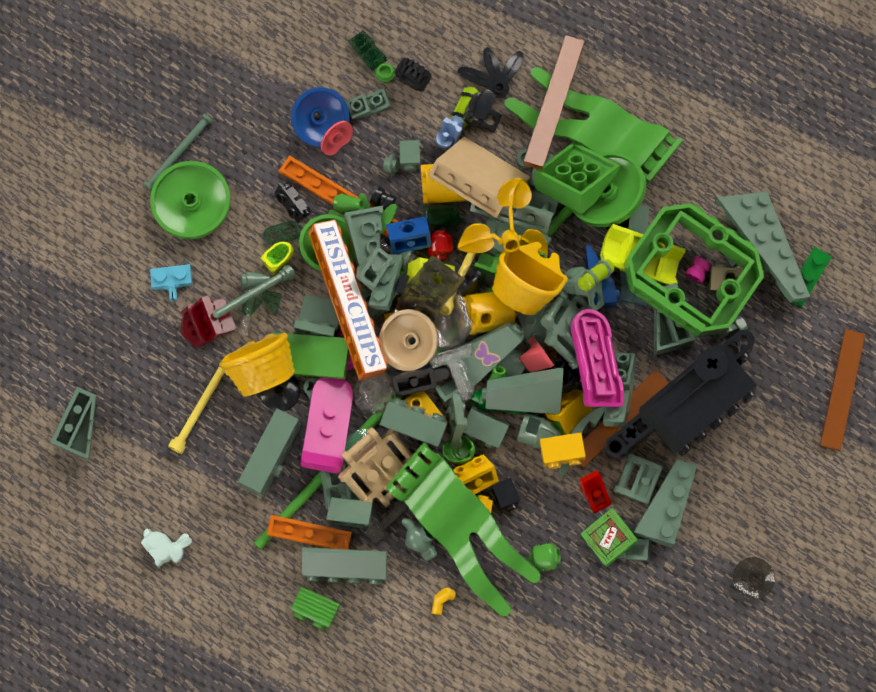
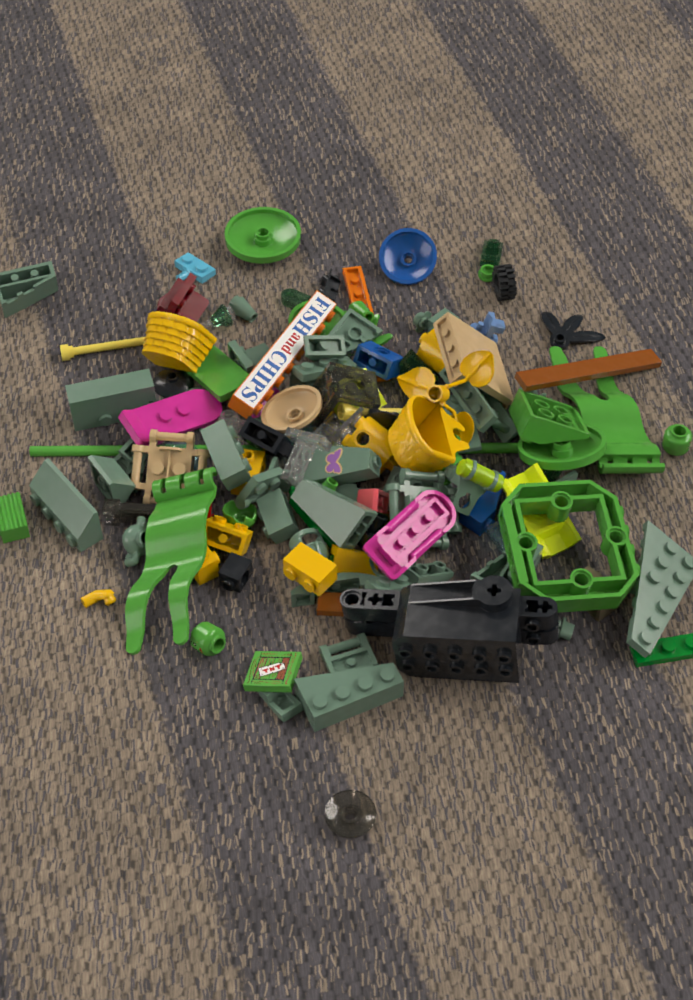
camera: 45 degrees right, 25 degrees down
sand green bar [143,113,213,191] -> none
sand green piece [213,264,295,318] -> none
rock [260,242,294,275] -> none
clear green tile [262,290,282,314] -> none
orange tile [266,515,352,550] -> none
coral dish [321,121,353,155] -> none
sand green slope [346,88,392,120] -> none
black wheel [370,187,397,211] -> none
red head [427,230,453,260] -> none
black piece [450,87,502,132] -> none
red slope [579,470,612,513] -> none
dark pink wheel [685,256,712,284] -> none
dark orange tile [819,329,865,451] -> none
none -> bright green head [662,424,692,456]

